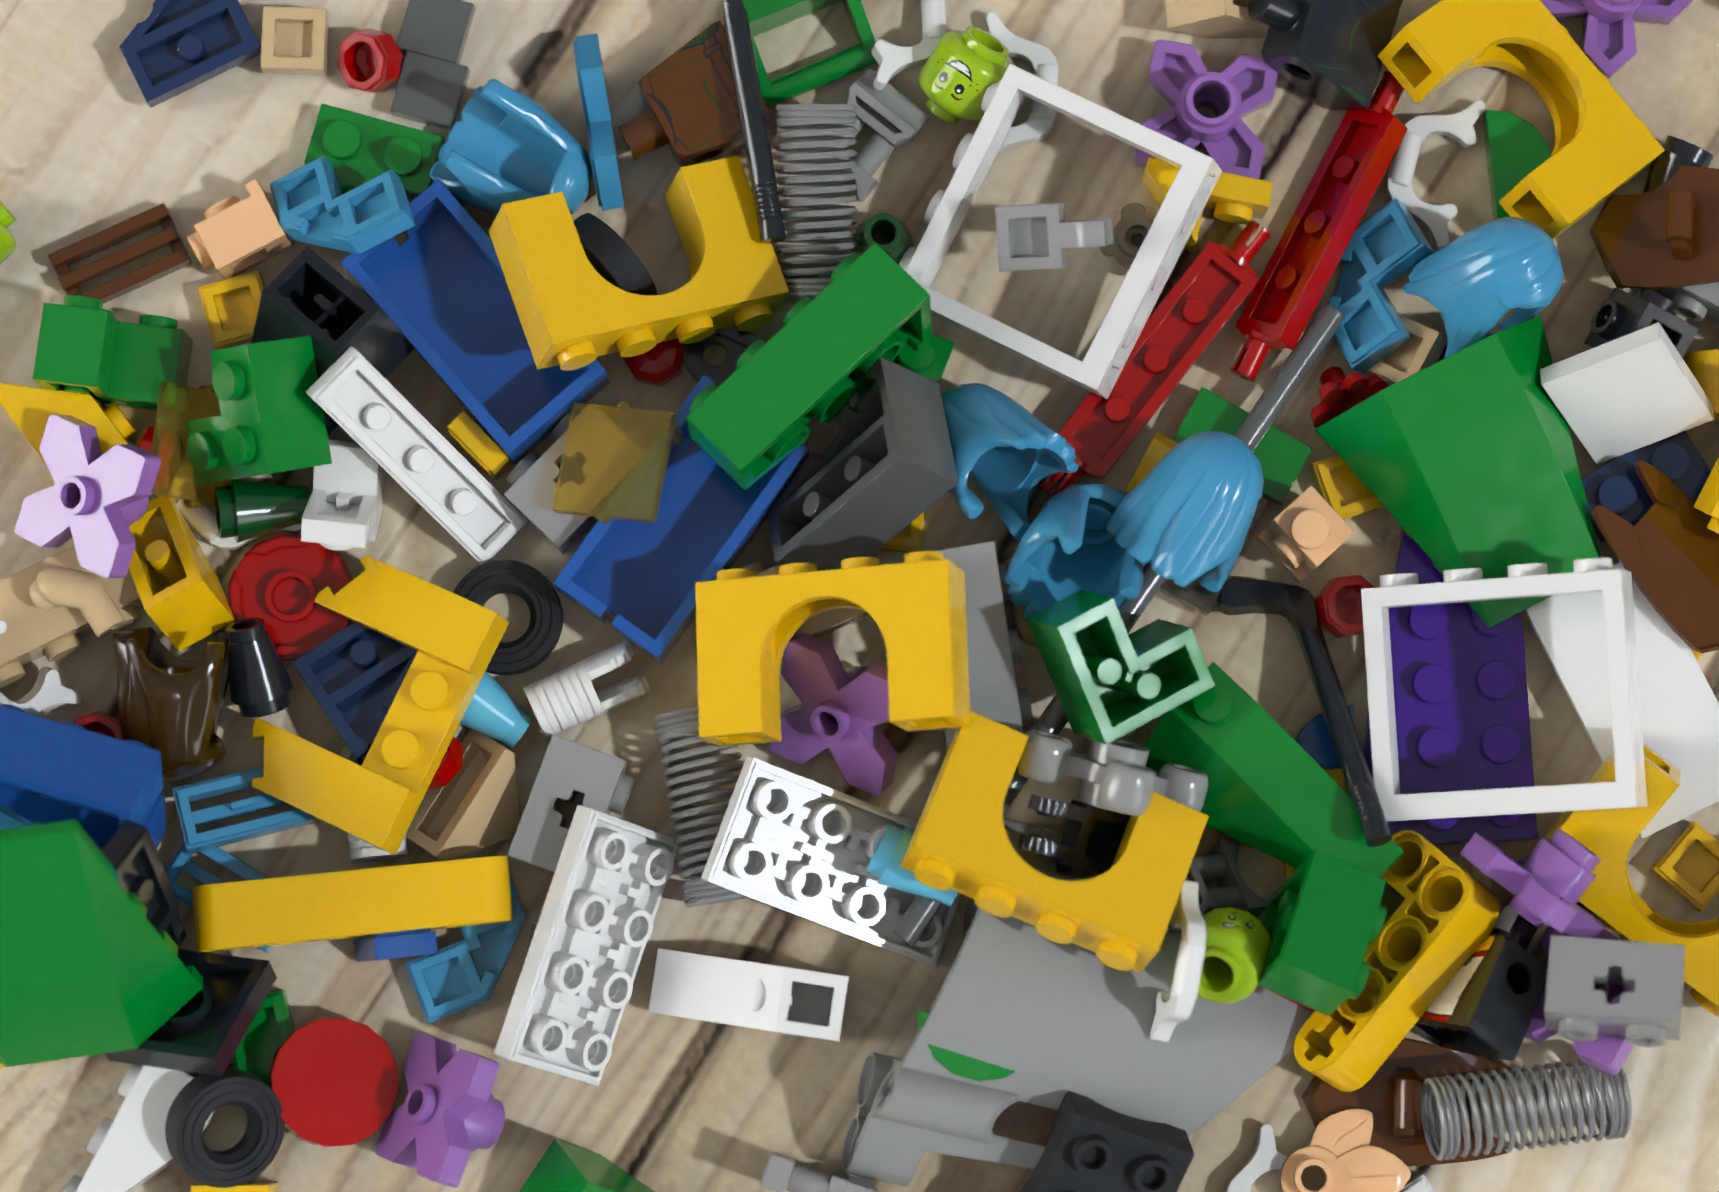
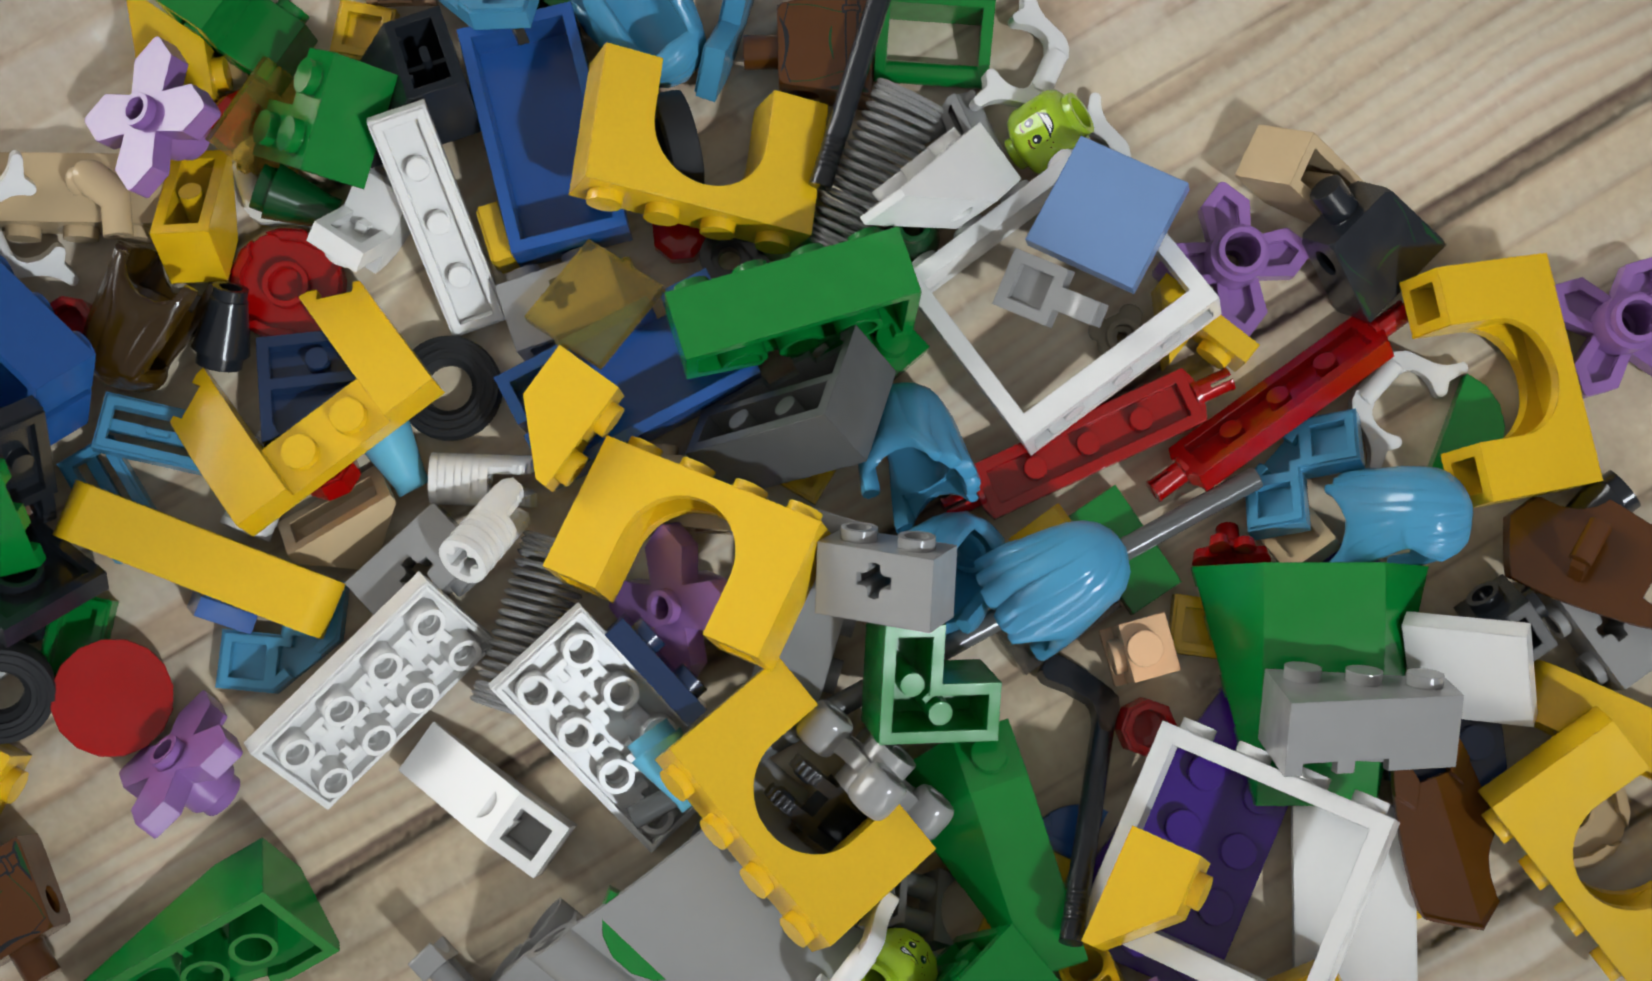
camera: 30 degrees right, 0 degrees up
none -> white hinge [439,476,530,583]
none -> yellow slope [523,345,624,492]
none -> dark blue wing [605,613,707,727]
none -> light grey brick [815,522,957,633]
none -> white slope [860,122,1021,229]
none -> medium blue tile [1025,136,1190,294]
none -> yellow slope [1081,825,1213,951]
none -> light grey wedge [1258,662,1464,777]

